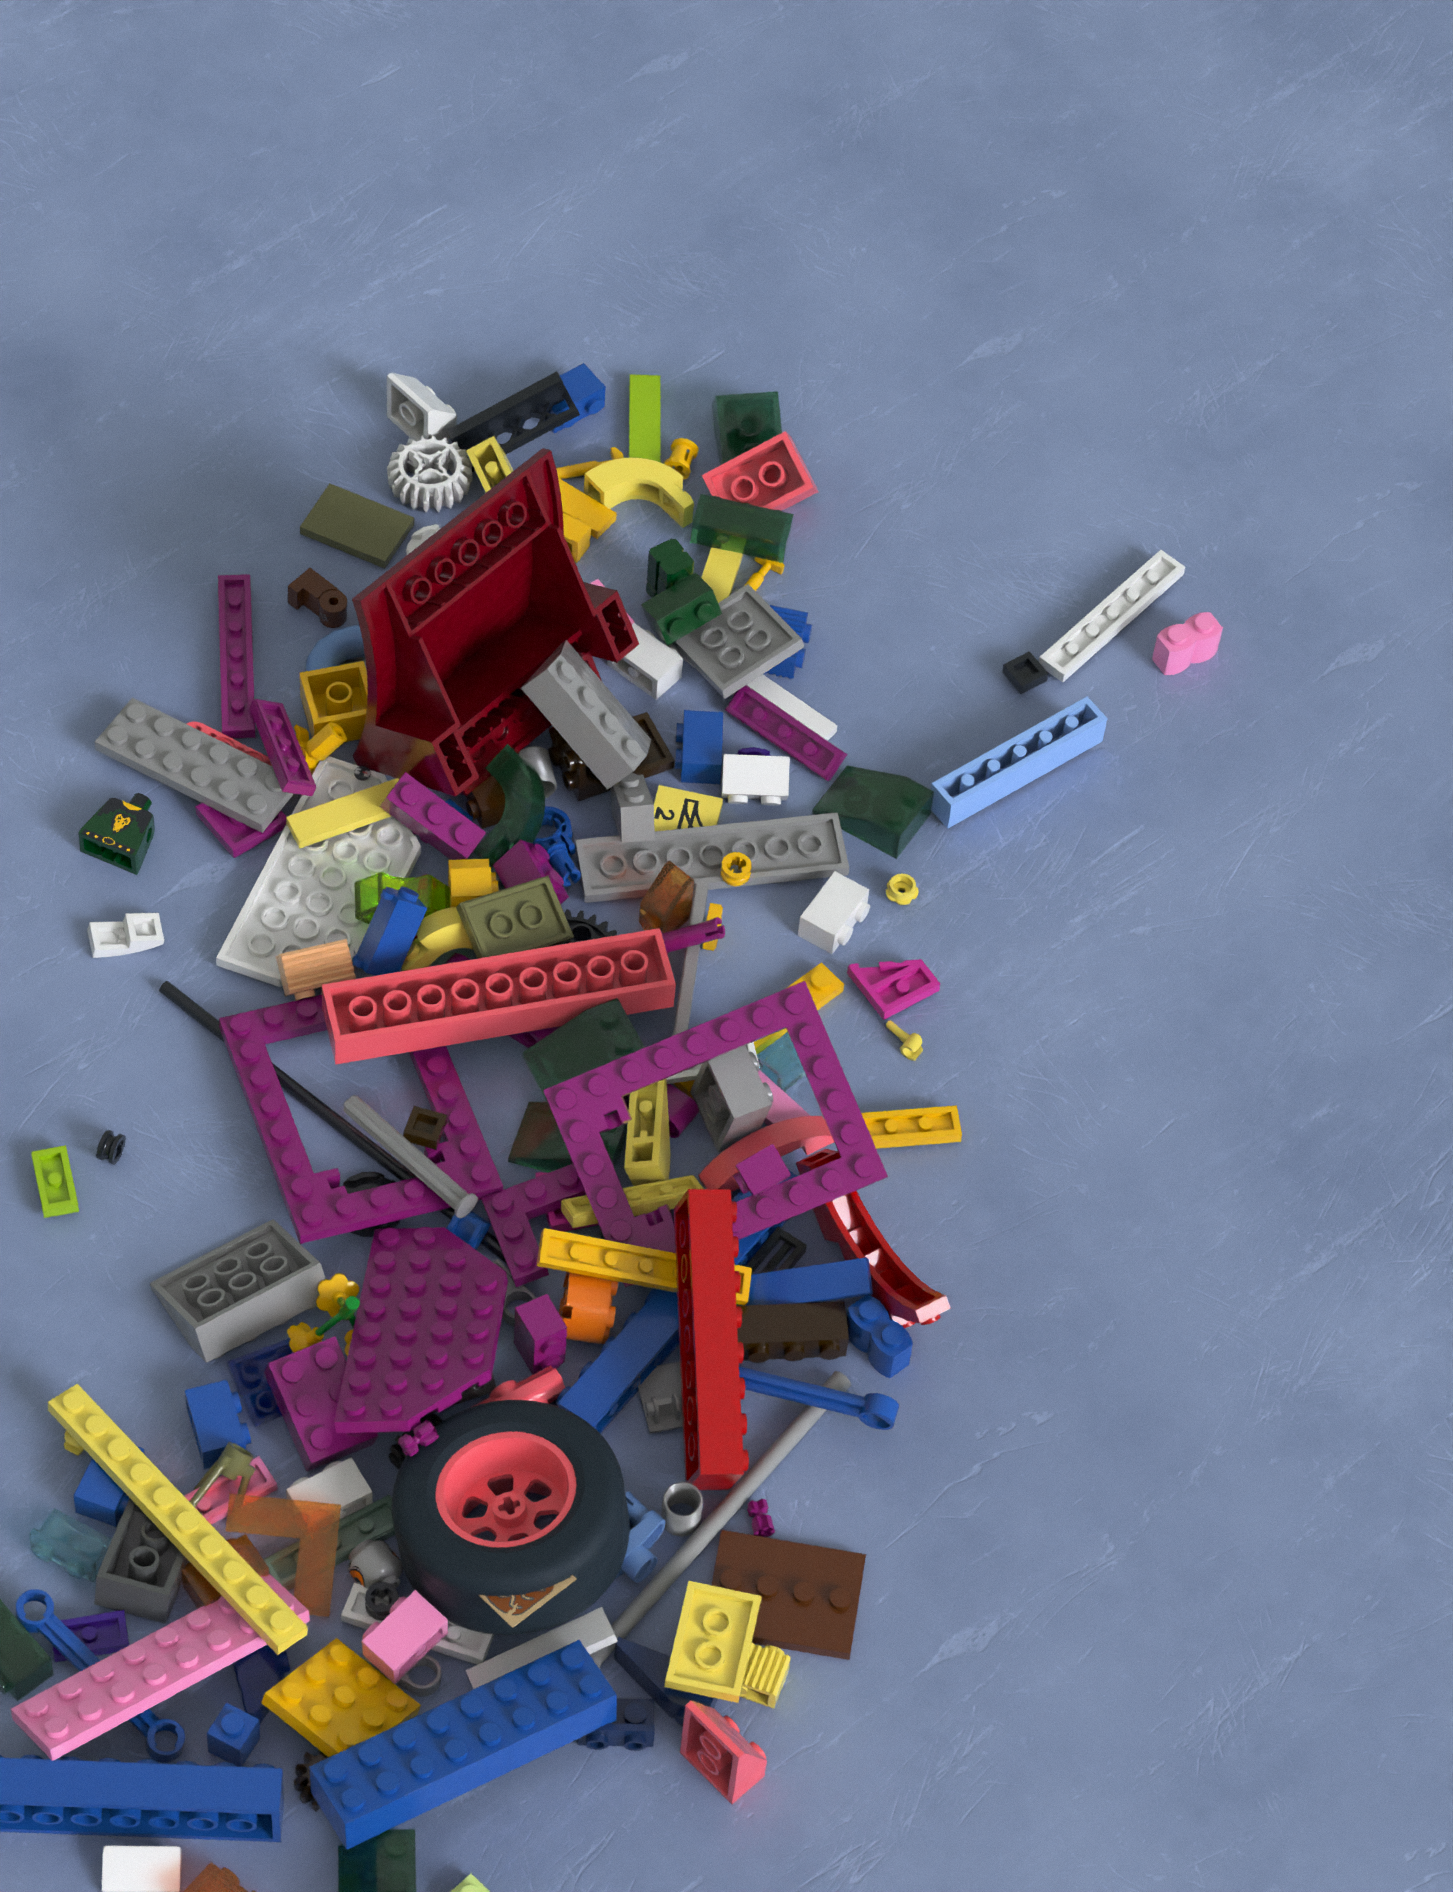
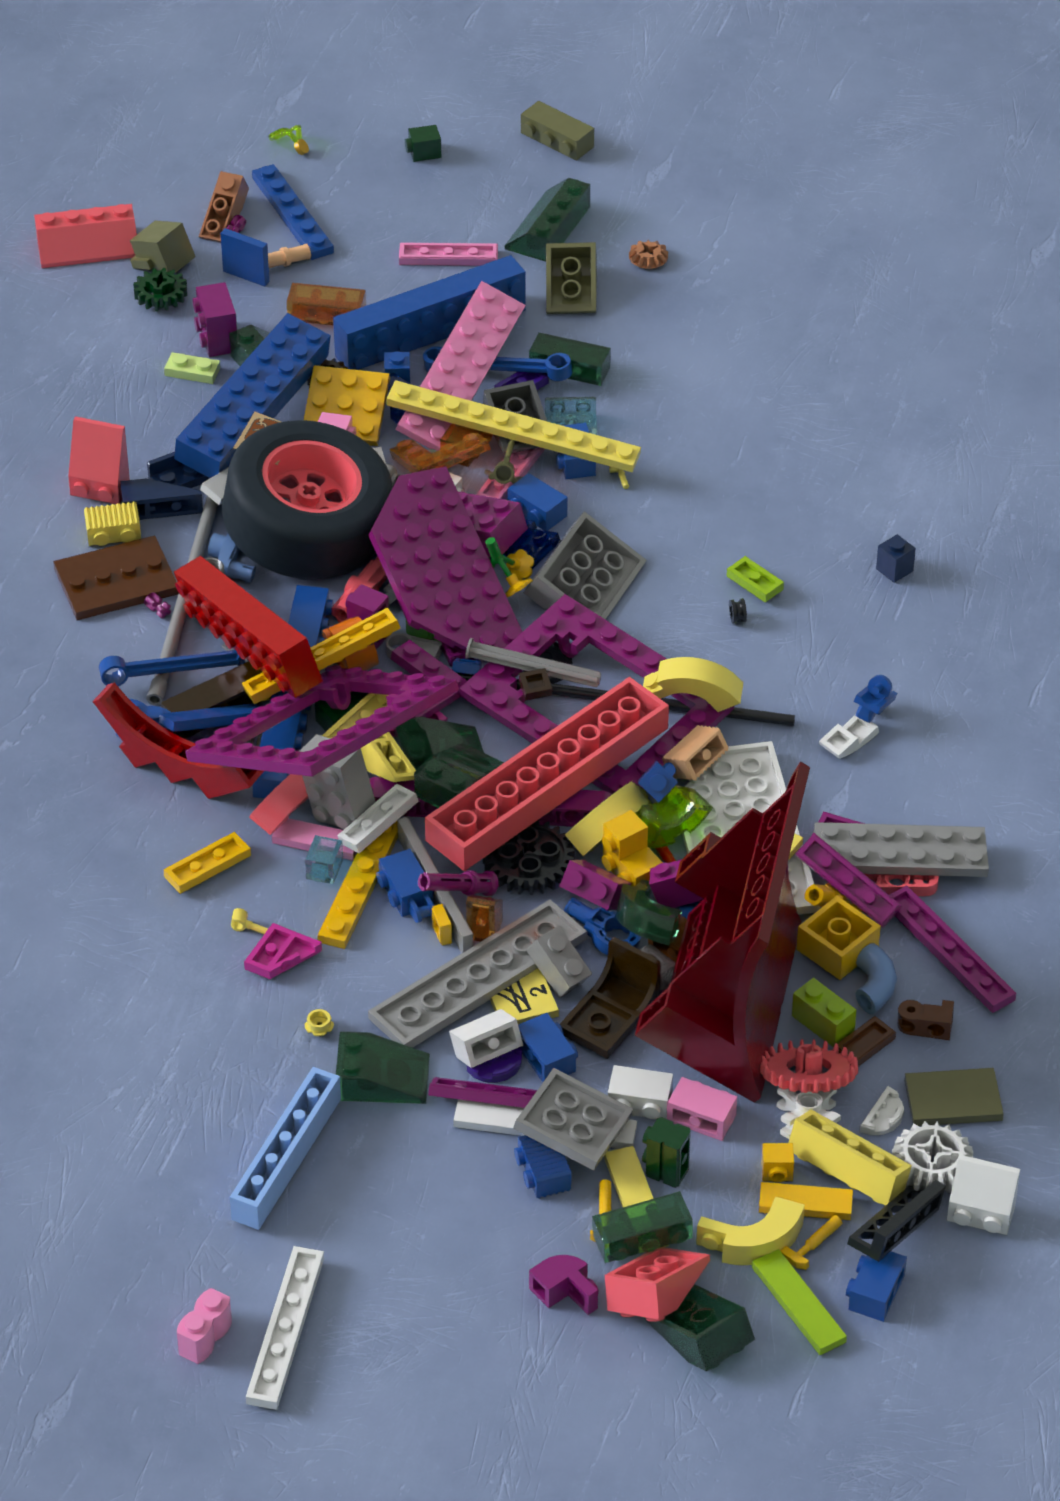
camera: 155 degrees right, 10 degrees down
dark green torso [78,793,155,875] -> none
magenta piece [398,1420,439,1457] -> none
olive tile [456,876,574,959] -> none
light grey slope [521,640,651,790] -> none
dark green brick [641,572,722,646] -> none
yellow bush [664,438,699,480] -> none
light yellow plate [665,1581,762,1703] -> none
yellow bush [721,852,751,886] -> none
magenta brick [733,1144,791,1198] -> none
white brick [798,871,870,954] -> none
black plate [1002,651,1048,694] -> none
none -> blue brick [376,849,434,923]
none -> magenta brick [529,1255,599,1315]
none -> light yellow arch [643,657,744,712]
none -> blue hips [854,675,898,723]

